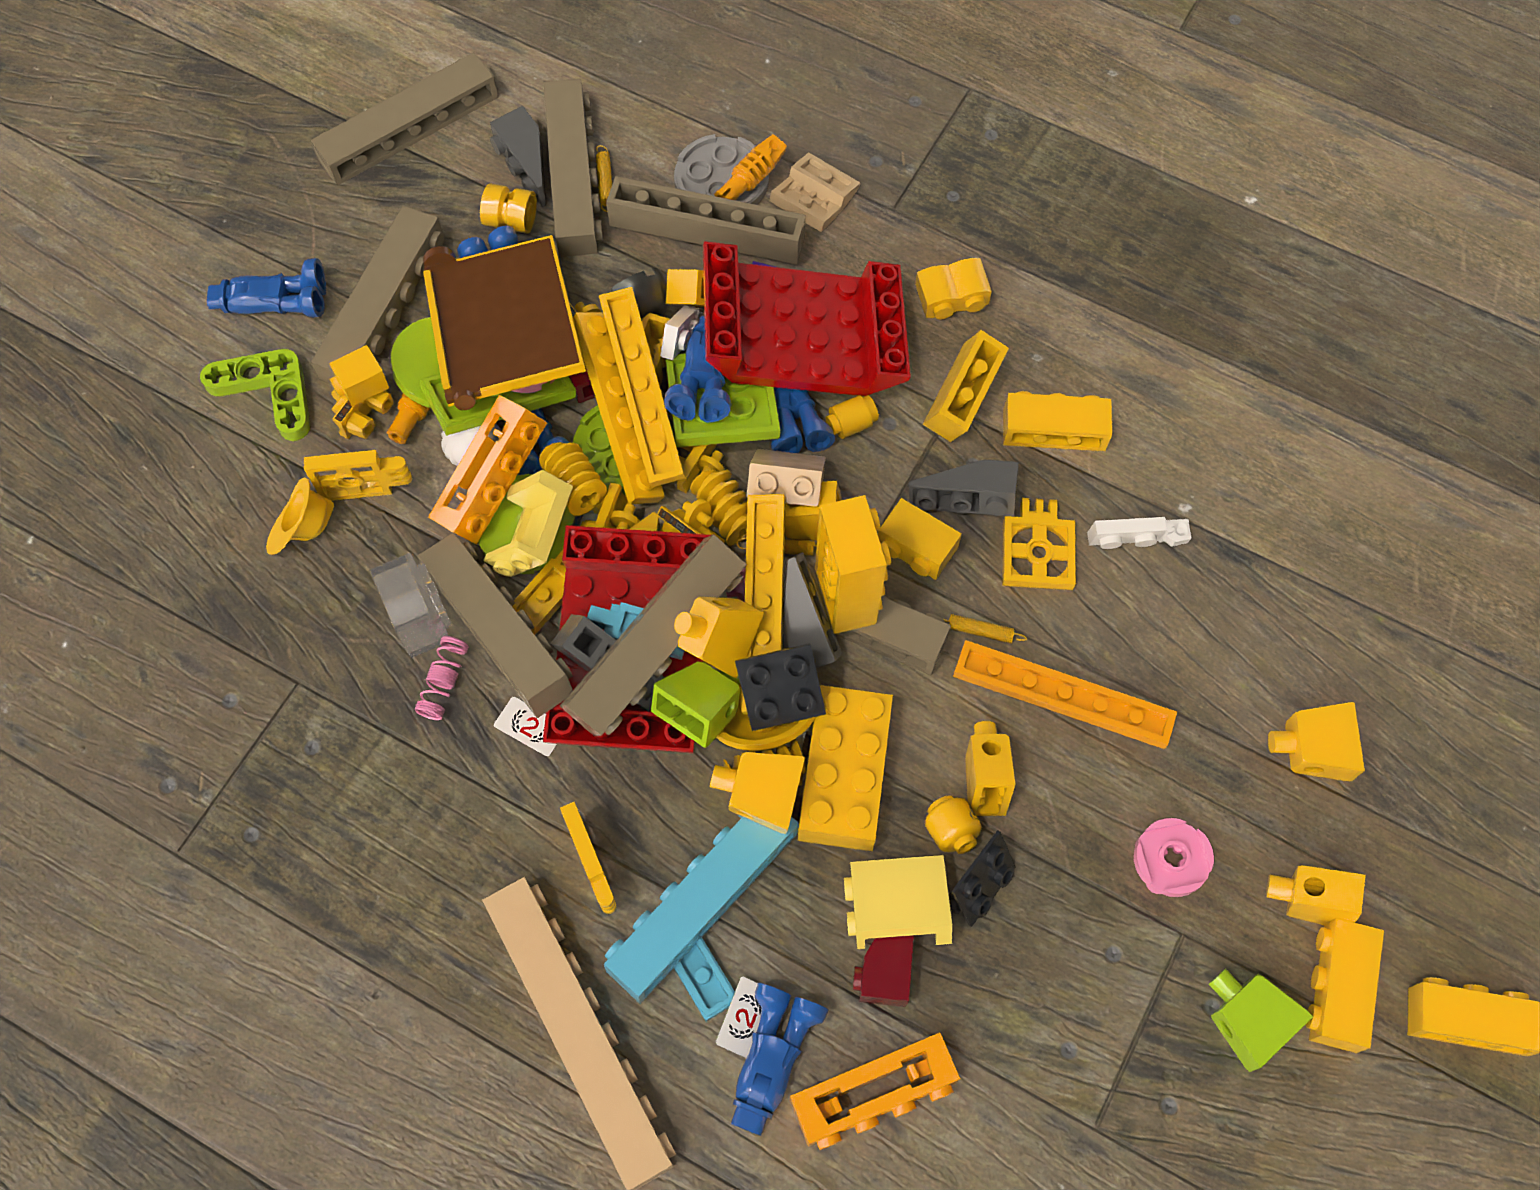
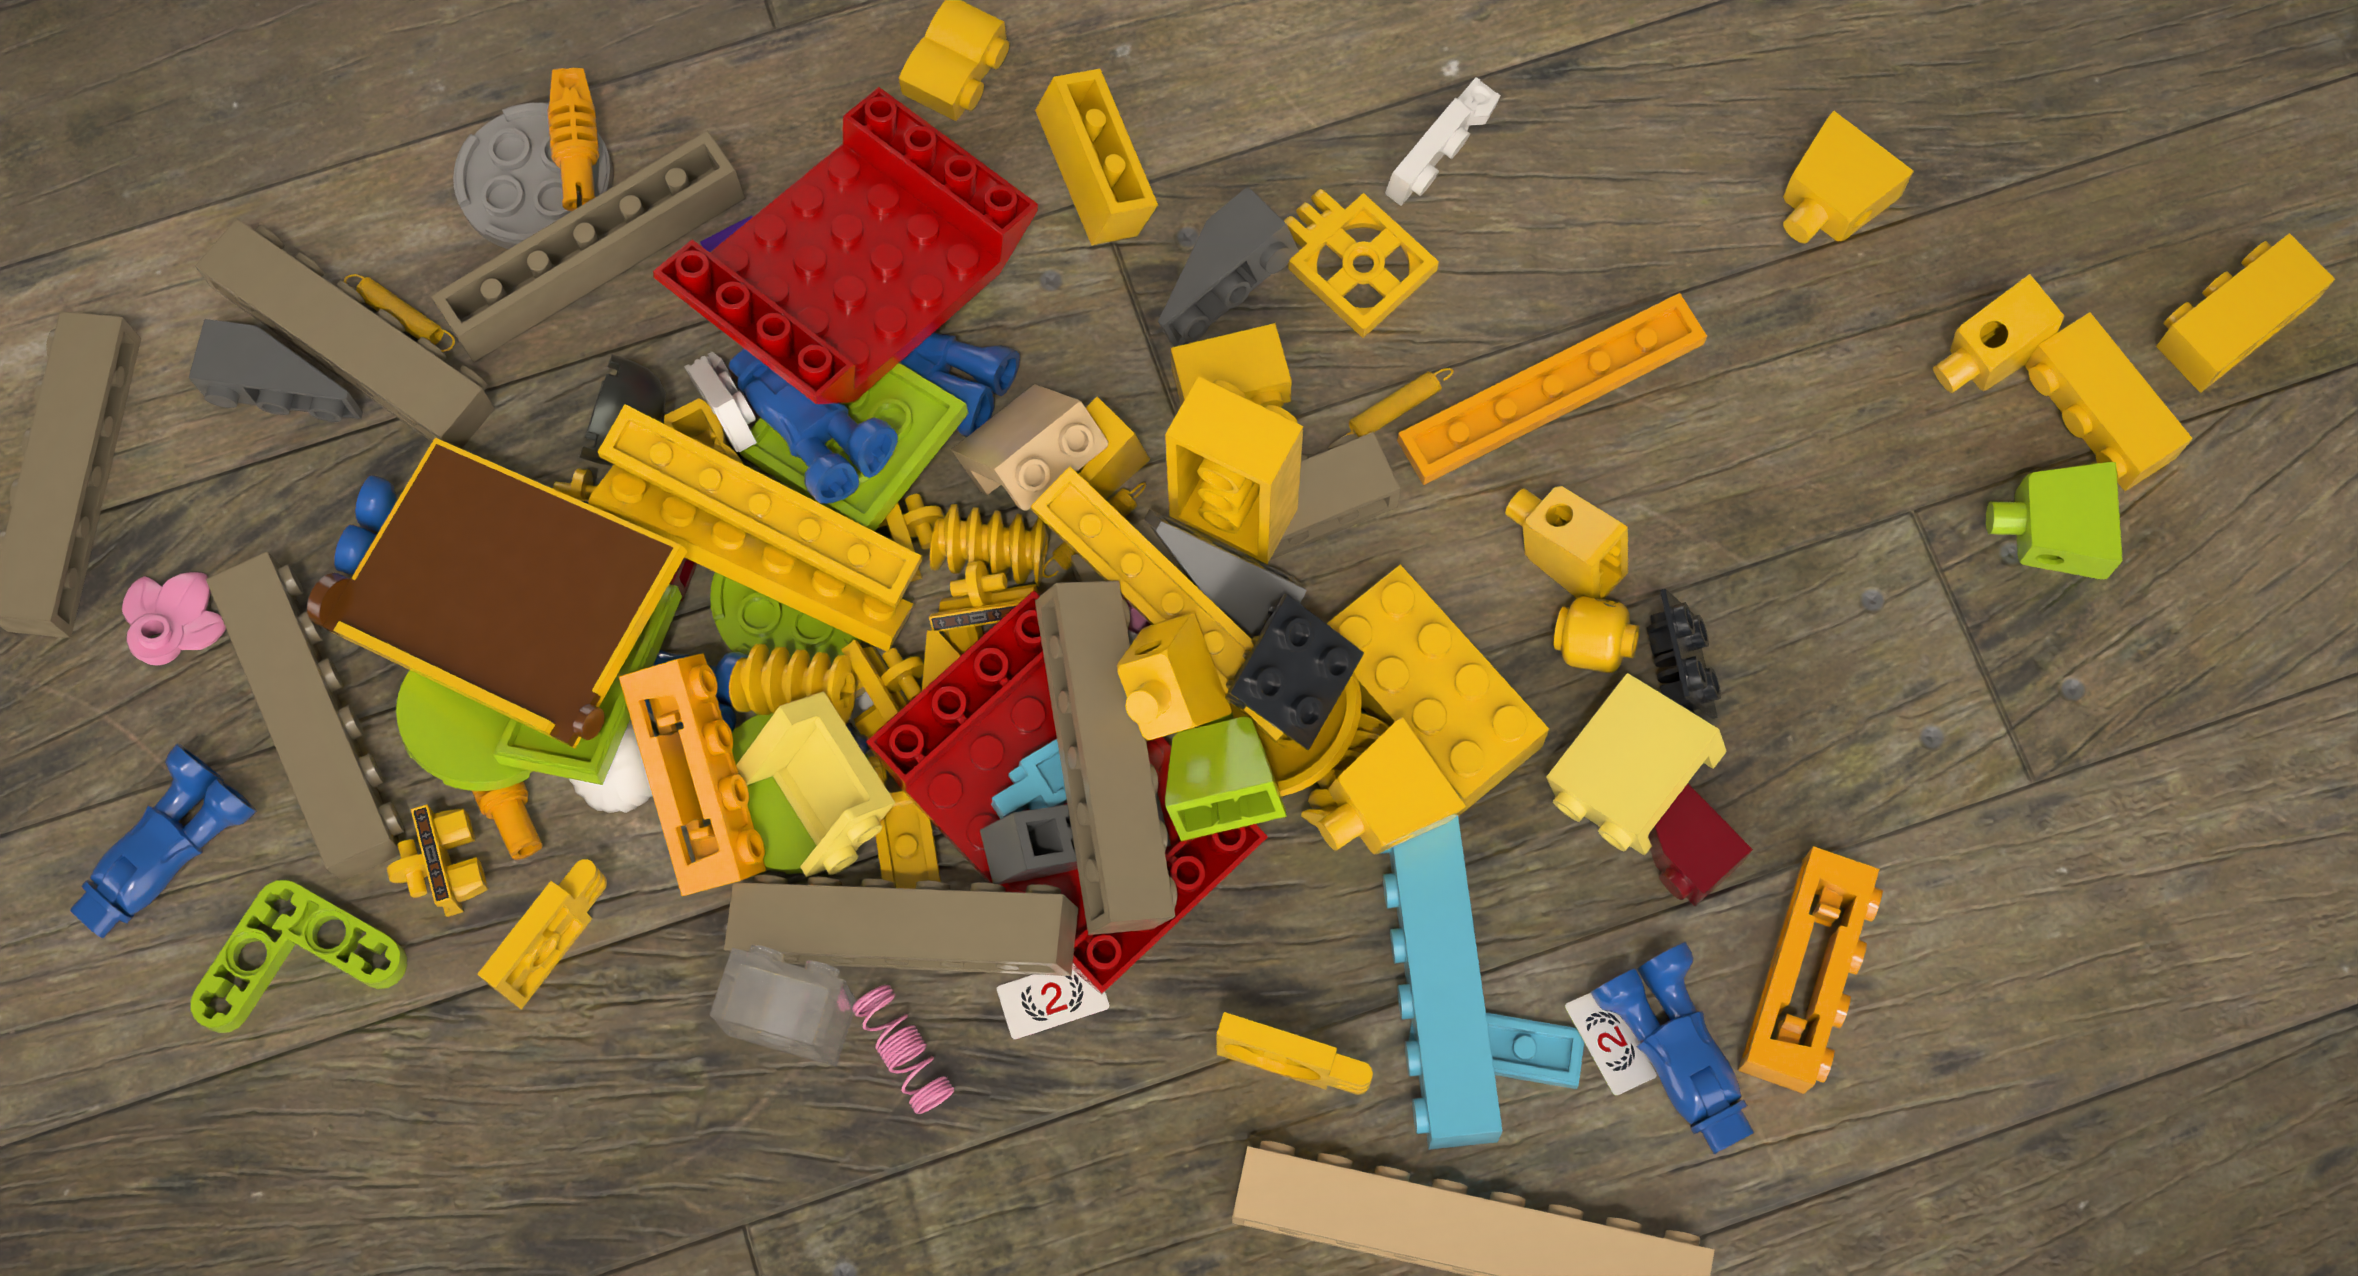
camera: 45 degrees left, 5 degrees up
yellow piece [266,477,334,555] -> none
yellow brick [329,345,389,406] -> none
yellow wheel [480,183,537,234] -> none
yellow brick [666,269,704,307] -> none
tan slope [769,152,860,232] -> none
yellow brick [825,395,879,439] -> none
yellow brick [1003,391,1112,451] -> none
bright pink plate [1134,818,1214,897] -> none
none -> bright pink plate [122,572,226,665]

